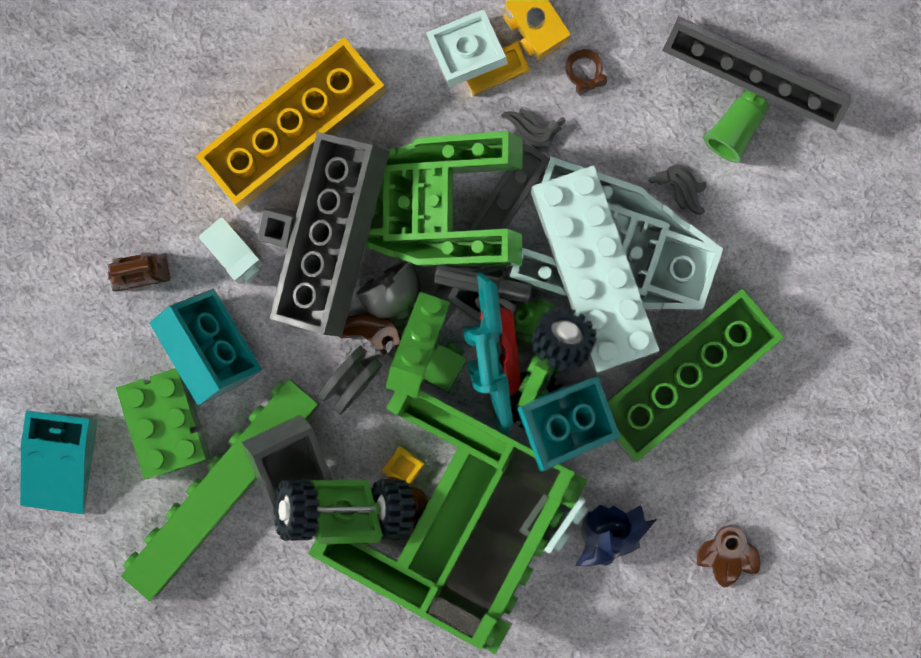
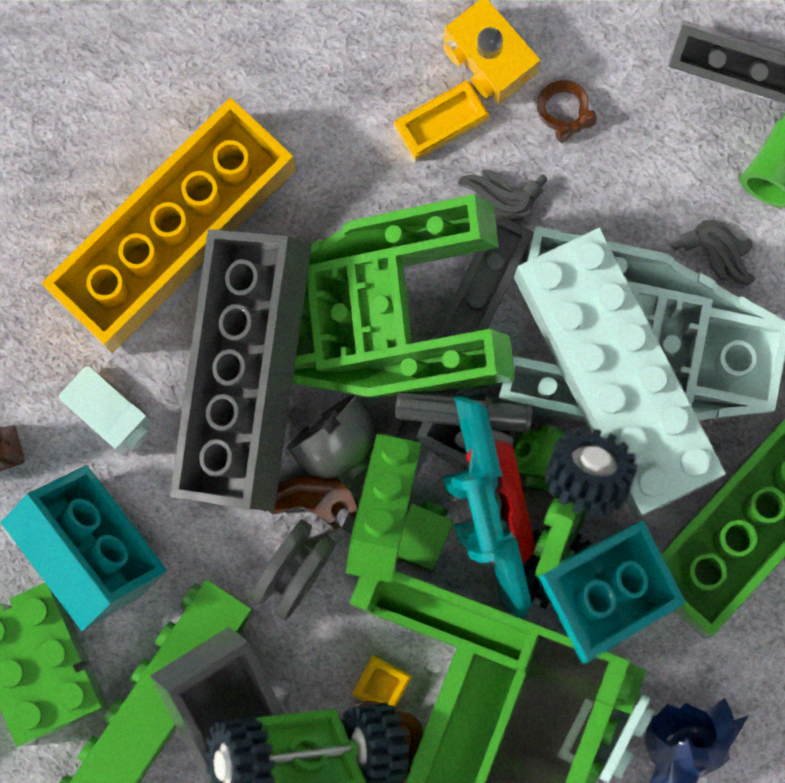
camera: 10 degrees left, 5 degrees down
dark grey brick [258,207,297,248] -> none
light aqua plate [426,9,508,87] -> none

